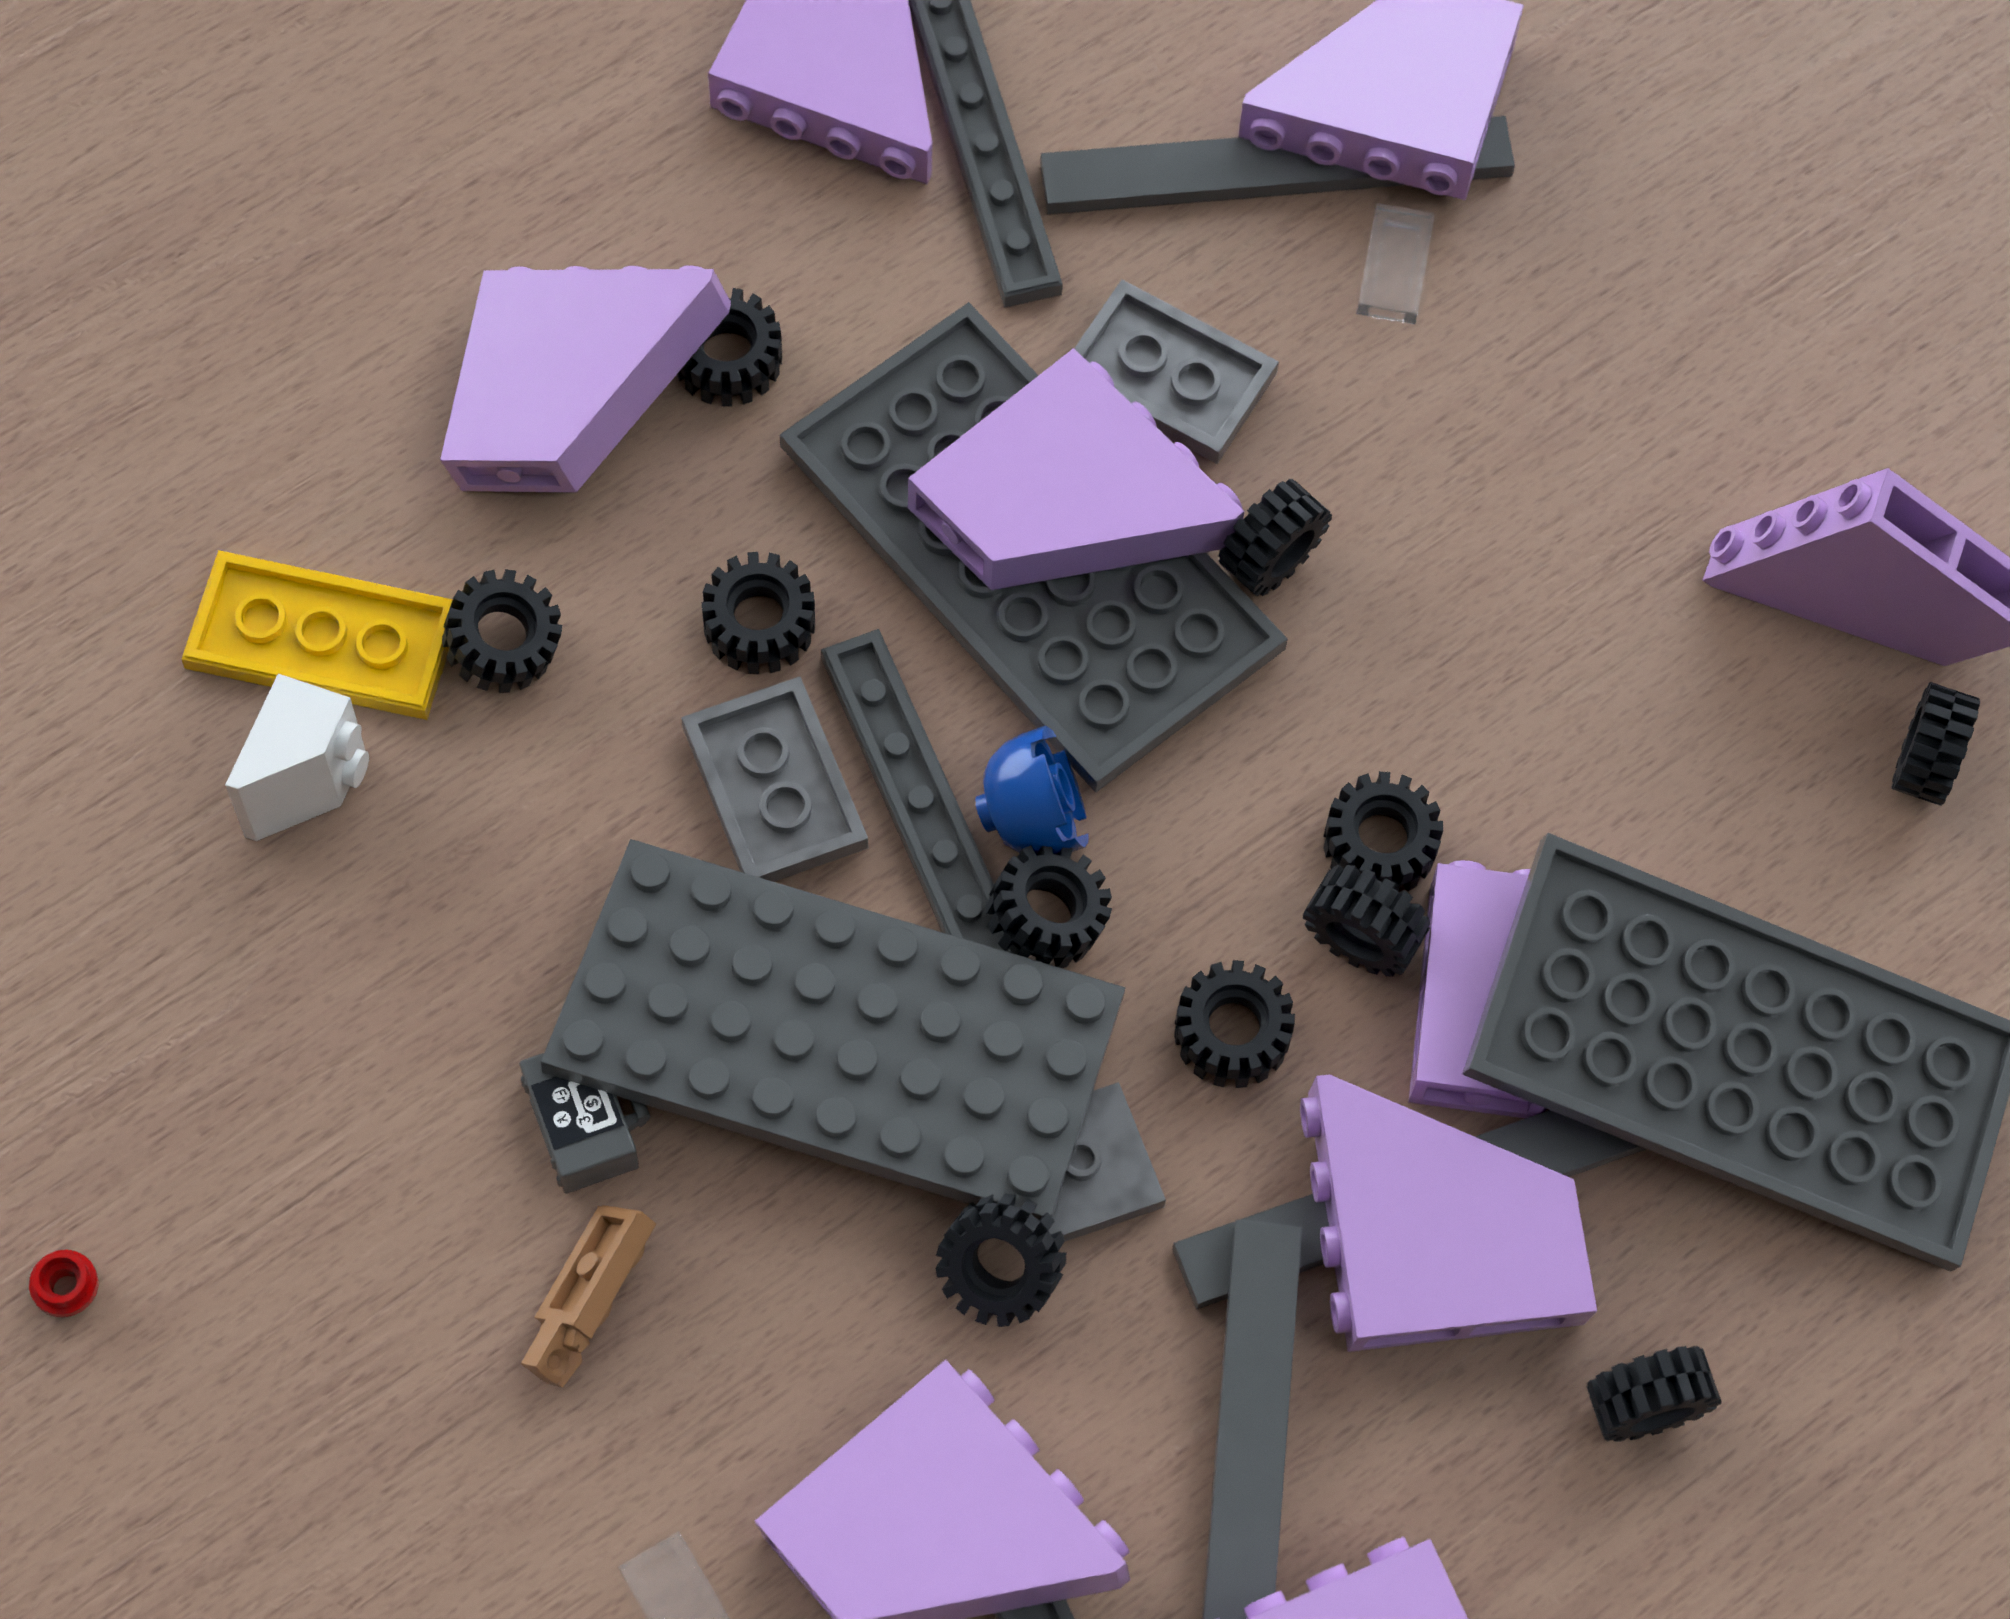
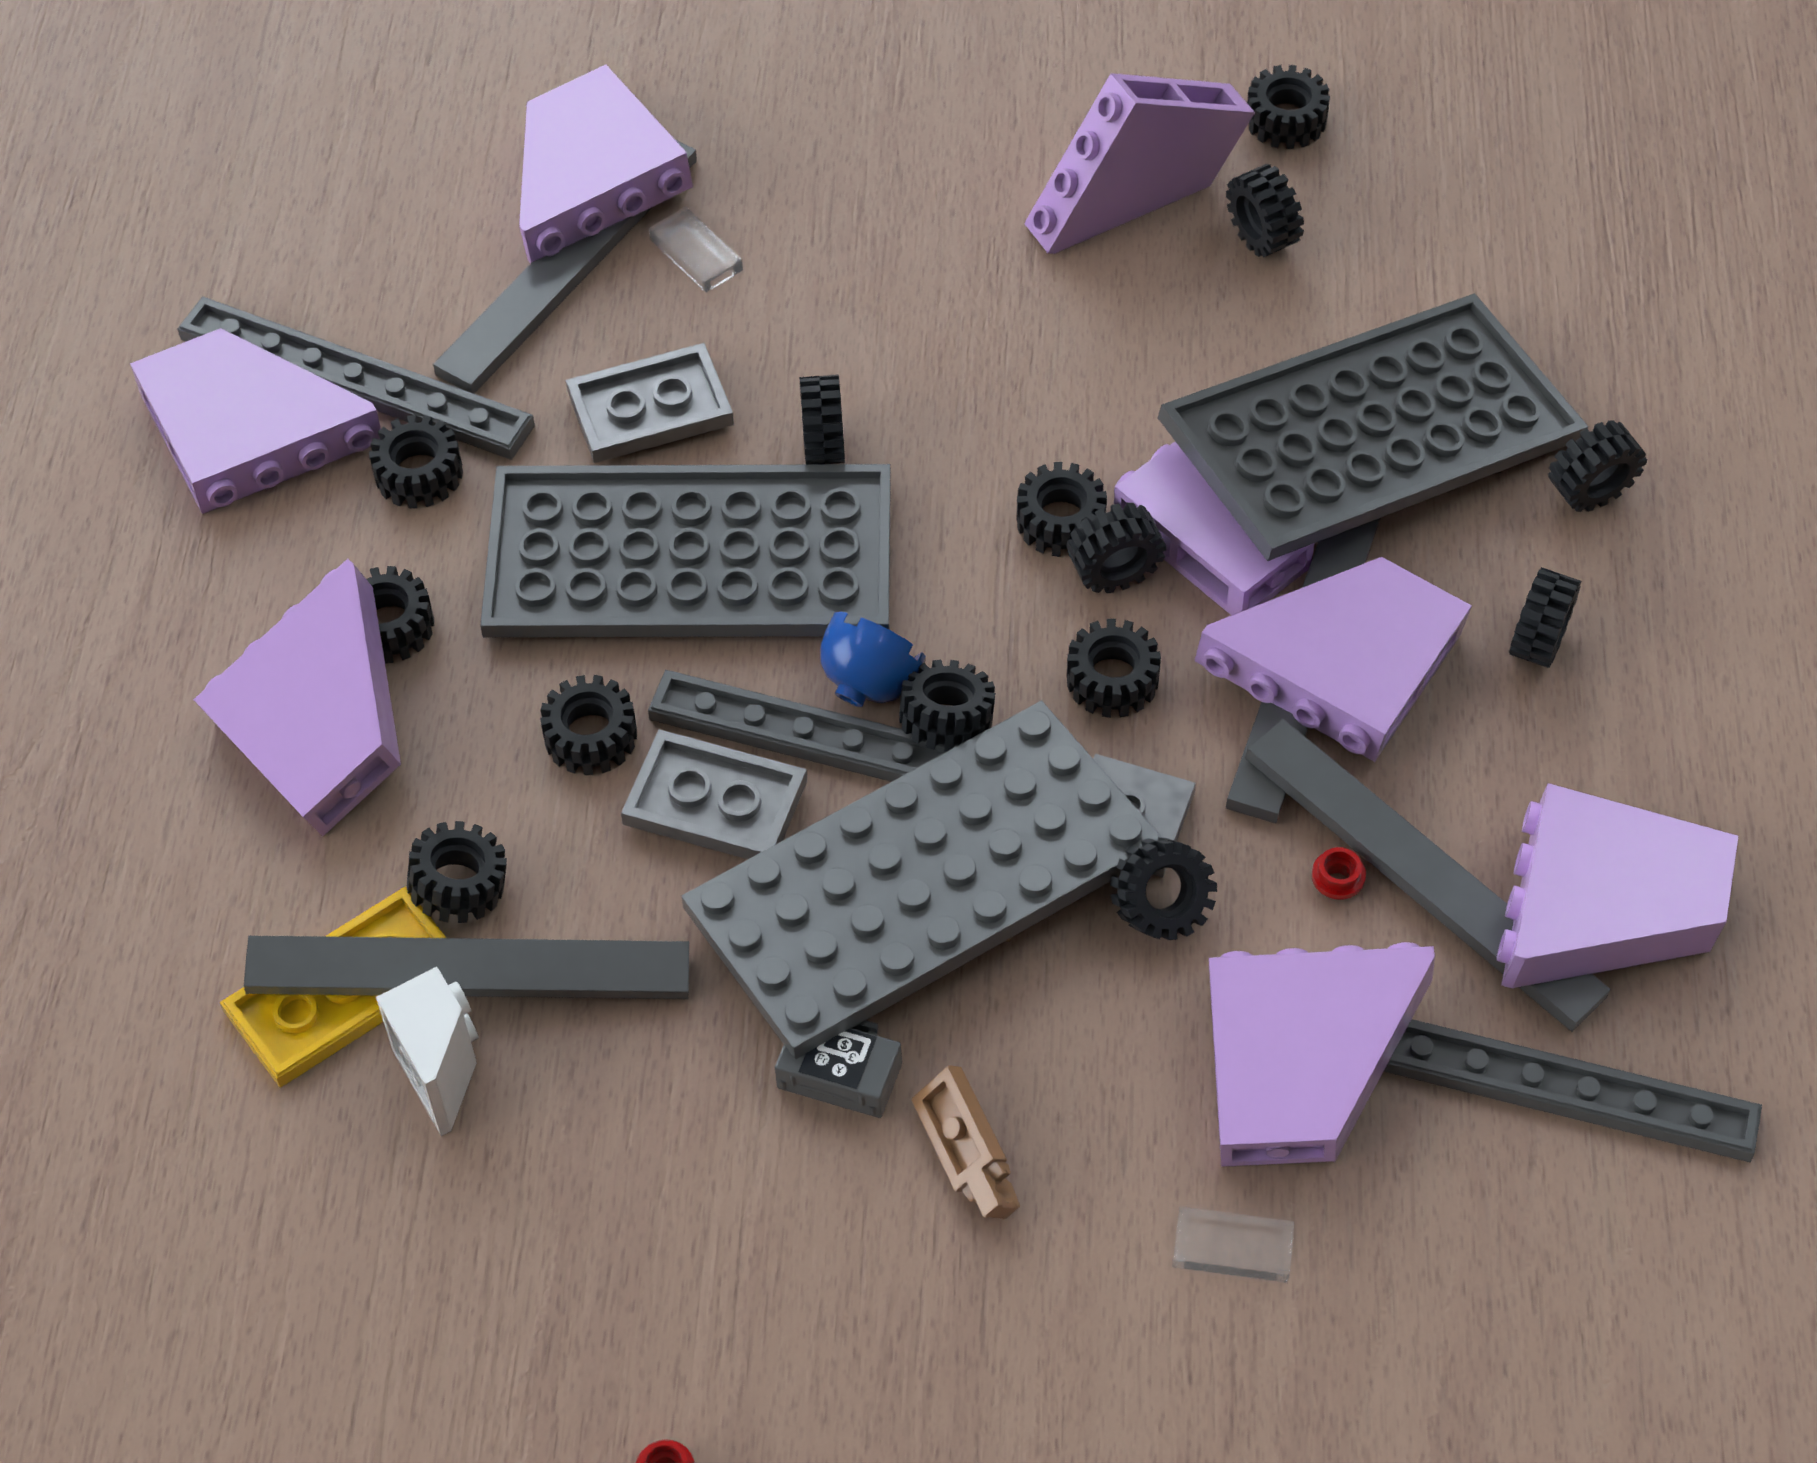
camera: 45 degrees left, 10 degrees down
lavender slope [908,348,1244,590] -> none
none -> dark grey tile [244,935,689,999]
none -> black tyre [369,415,463,508]
none -> red plate [1311,847,1366,900]
none -> black tyre [1548,420,1647,512]

